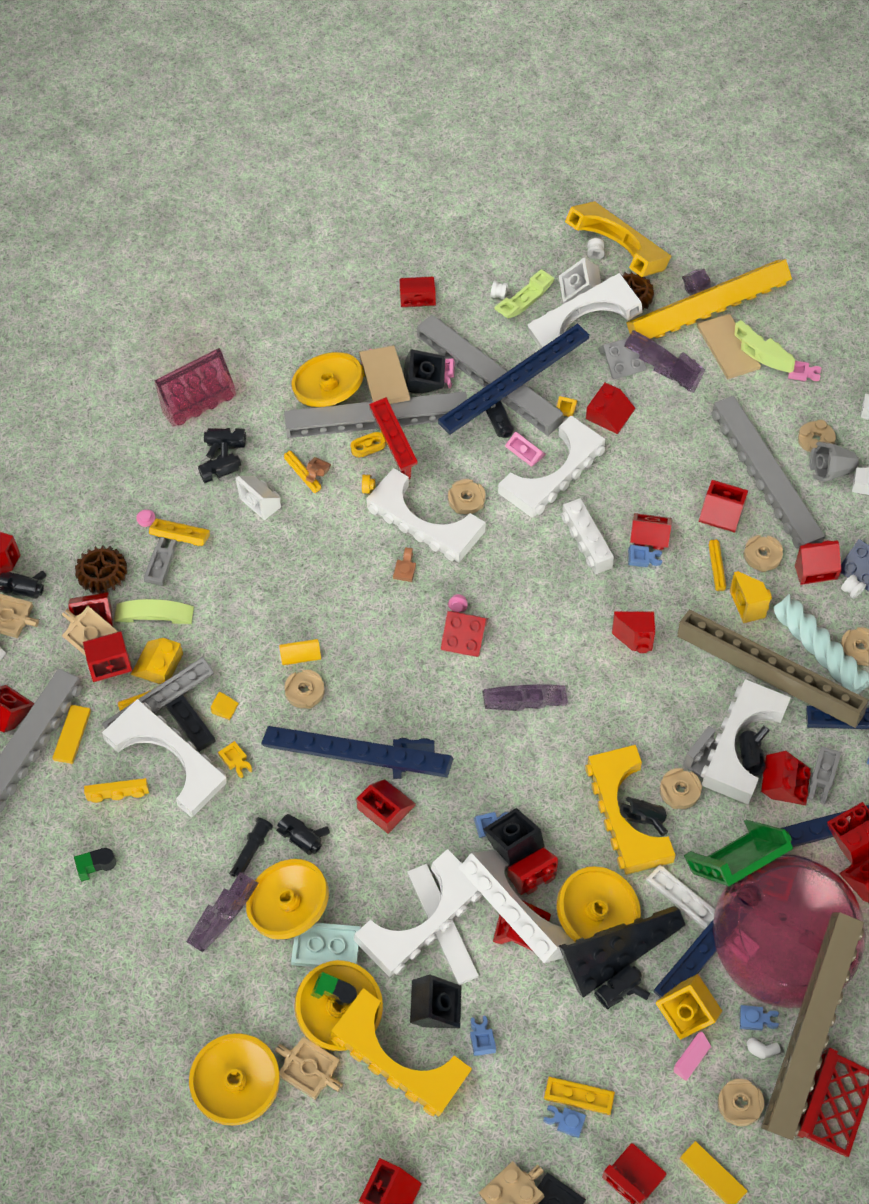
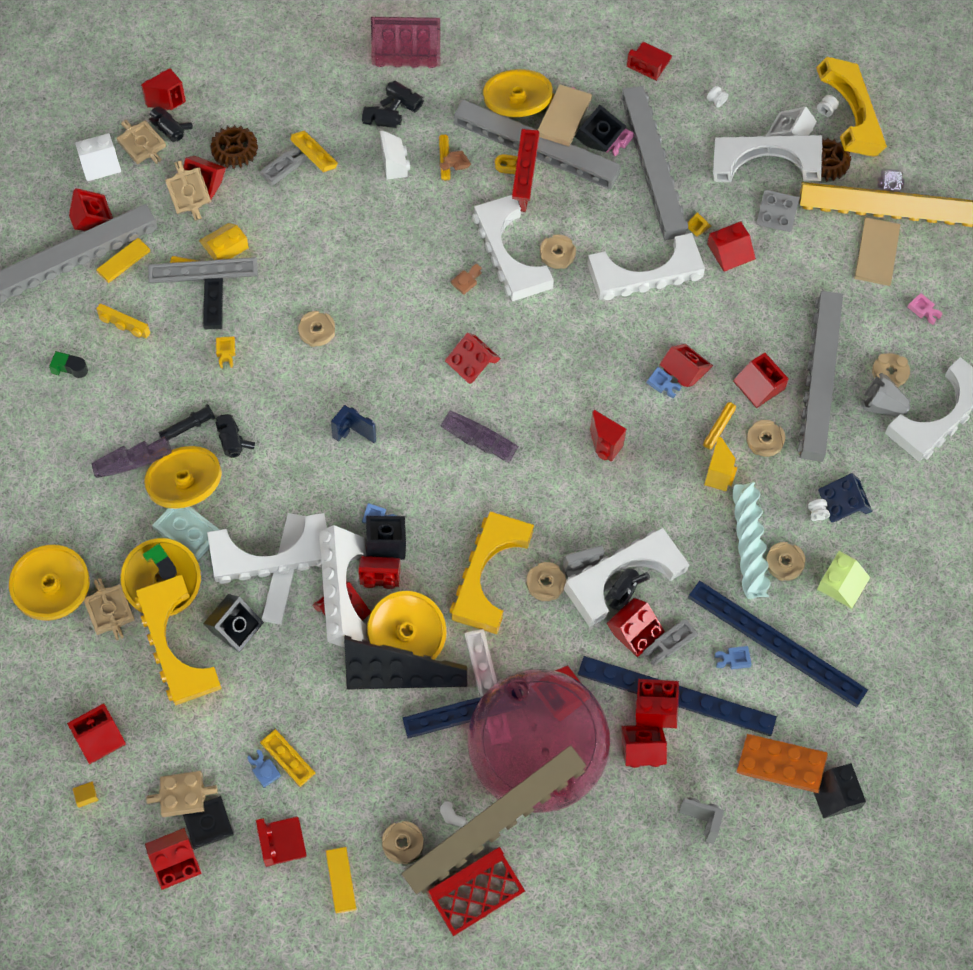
camera: 30 degrees right, 5 degrees up
red slope [83,631,133,682] -> none
white arch [102,699,227,818] -> none
yellowish green slope [114,599,194,624] -> none
bright pink plate [136,510,156,527] -> none
yellow slope [211,692,239,720] -> none
dark blue plate [261,726,454,778] -> none
yellow slope [279,639,321,665] -> none
red slope [356,779,416,834] -> none
yellow plate [362,474,376,494] -> none
dark blue plate [438,323,590,435] -> none
bright pink plate [448,594,468,612] -> none
medium blue plate [470,1016,496,1056] -> none
black piece [486,400,514,438] -> none
yellowish green slope [494,269,554,319] -> none
bright pink slope [505,431,546,467] -> none
white brick [561,498,614,575] -> none
black piece [594,965,650,1009] -> none
black piece [620,797,668,836] -> none
clear purple slope [624,330,694,385] -> none
yellow slope [655,974,723,1040] -> none
clear purple piece [670,352,705,393] -> none
bright pink slope [673,1031,711,1081] -> none
dark tan brick [677,609,869,728] -> none
green panel [684,819,793,887] -> none
yellowish green slope [734,320,795,373] -> none
medium blue plate [740,1005,779,1031] -> none
slope [795,540,841,585] -> none

